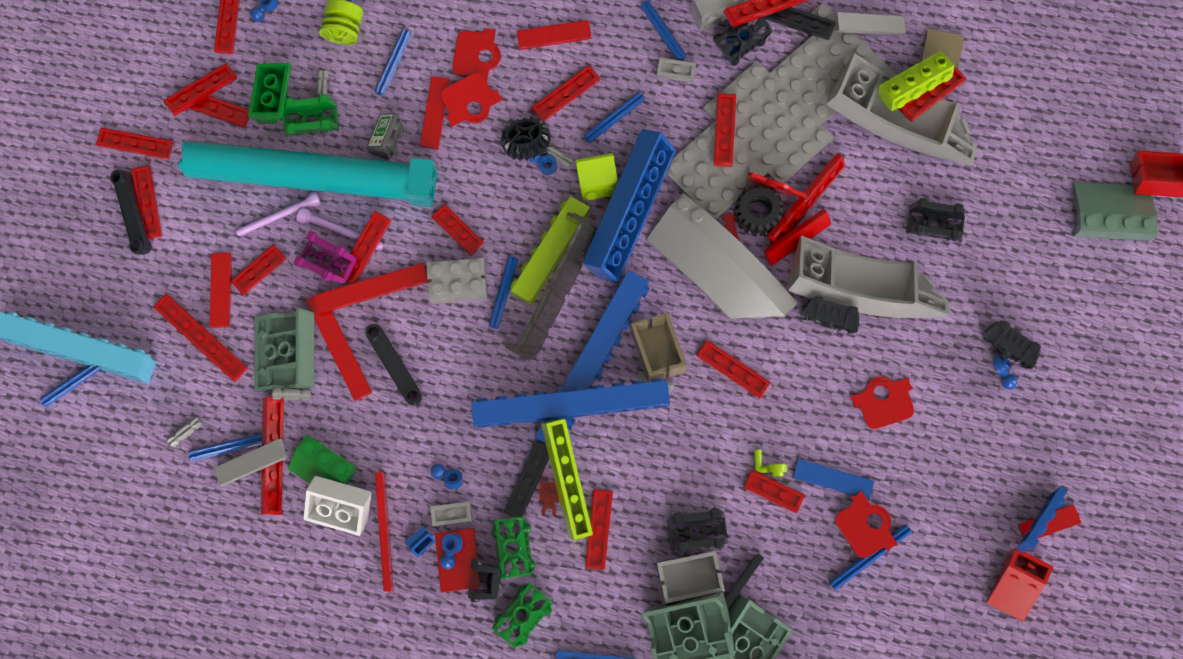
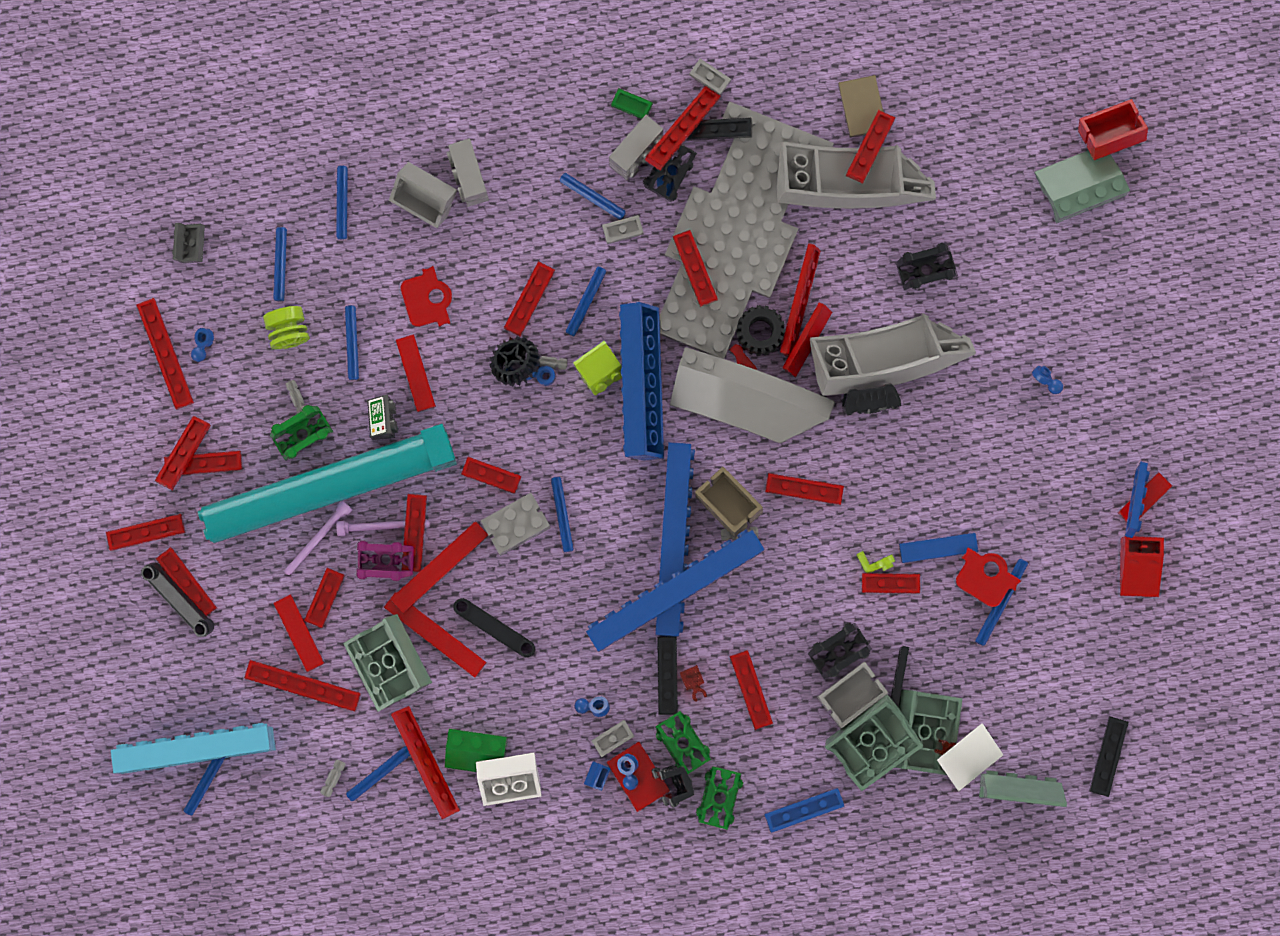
camera: 25 degrees left, 5 degrees up
light grey tile [215,439,287,486] -> none
green slope [248,63,291,124] -> none
light grey axle [272,388,311,401] -> none
red tile [375,472,394,592] -> none
red piece [441,73,503,127] -> none
clear smoke piece [501,212,597,361] -> none
lime brick [510,196,590,306] -> none
red tile [517,20,591,50] -> none
lime brick [541,418,593,540] -> none
red piece [746,172,807,198] -> none
light grey tile [835,12,906,36] -> none
red piece [850,377,914,429] -> none
lime brick [878,50,954,112] -> none
black piece [981,320,1041,369] -> none

